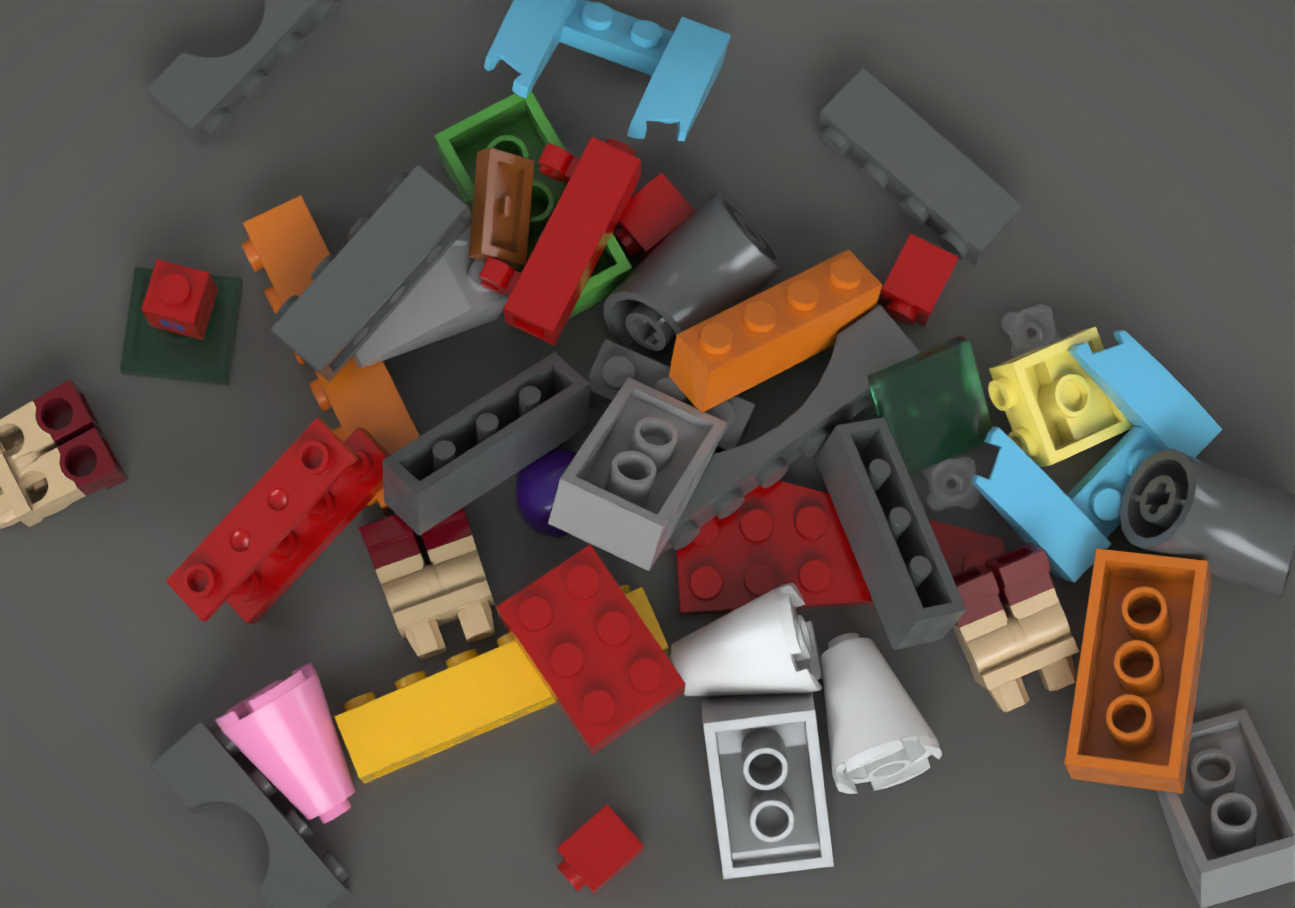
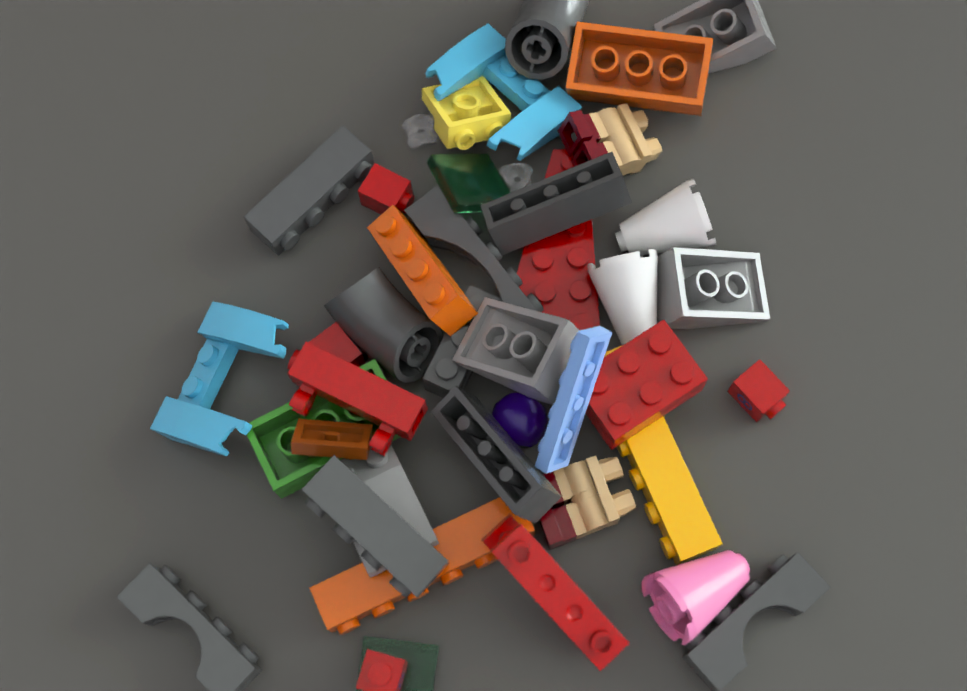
camera: 85 degrees left, 5 degrees down
none -> light blue plate [534,326,612,474]

